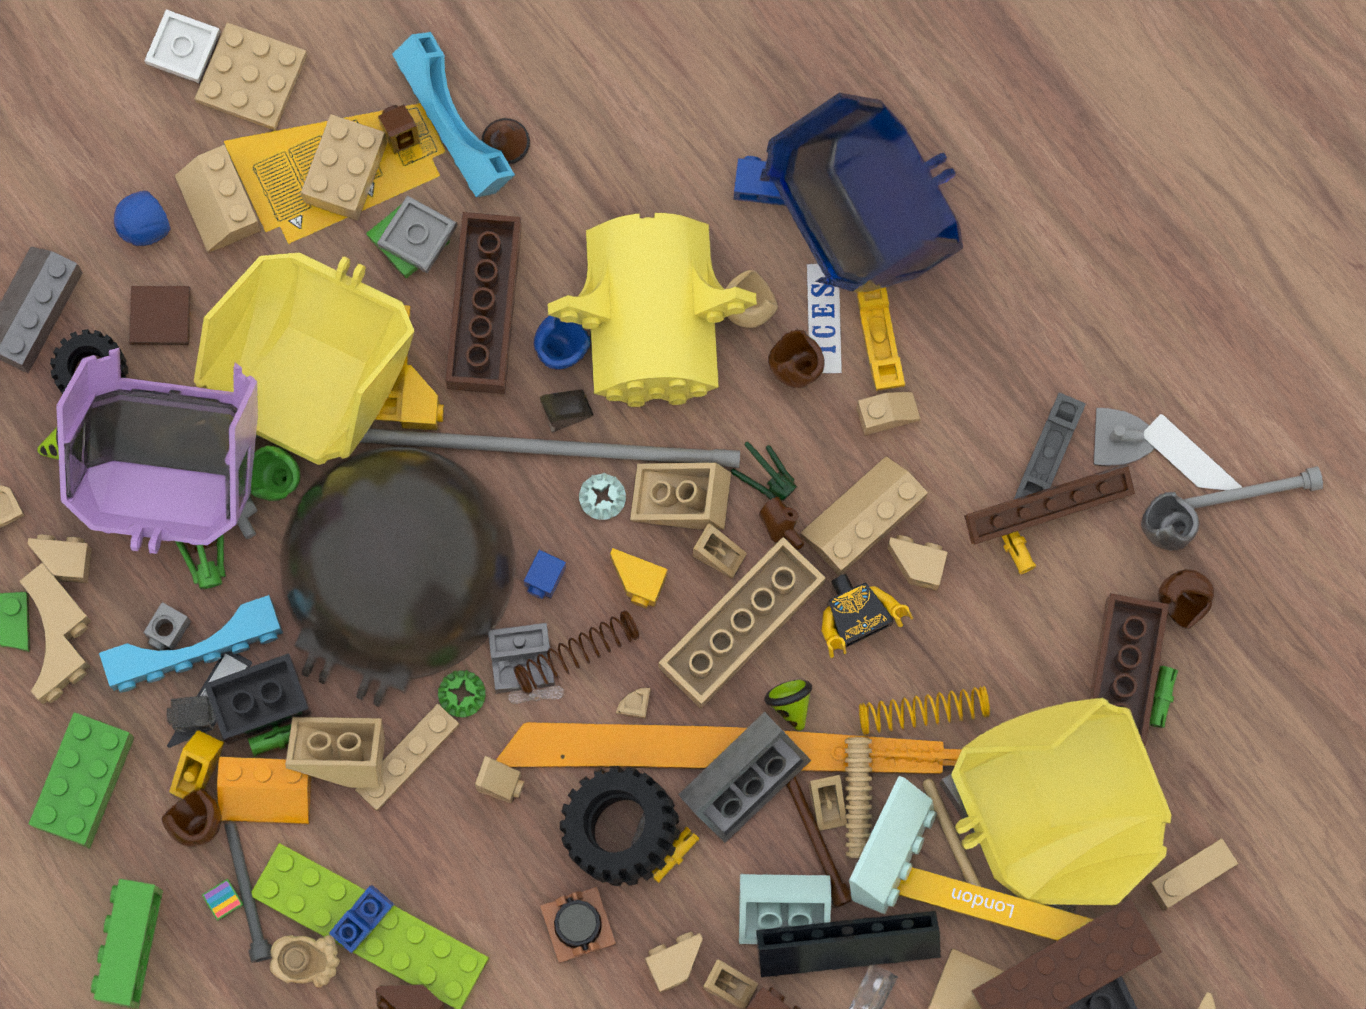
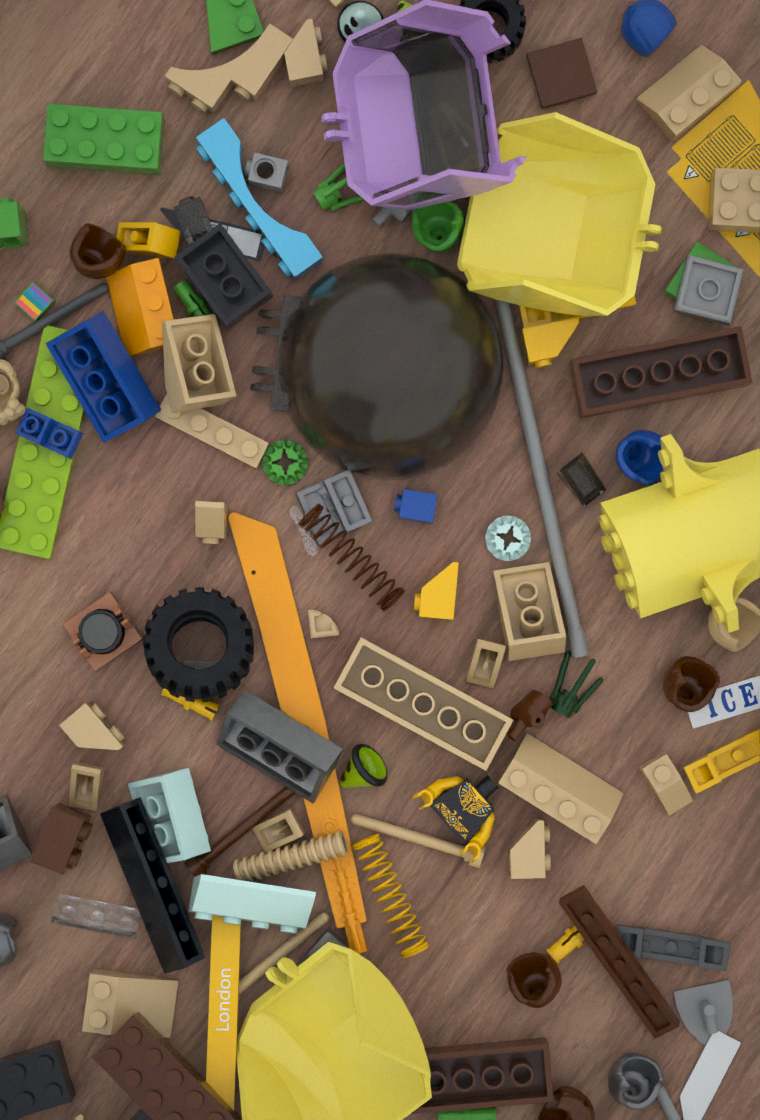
camera: 75 degrees right, 10 degrees up
none -> blue slope [45,310,161,443]
none -> light aqua hat [337,1,384,42]
none -> tan piece [351,814,486,868]
none -> reddish brown piece [506,952,562,1008]

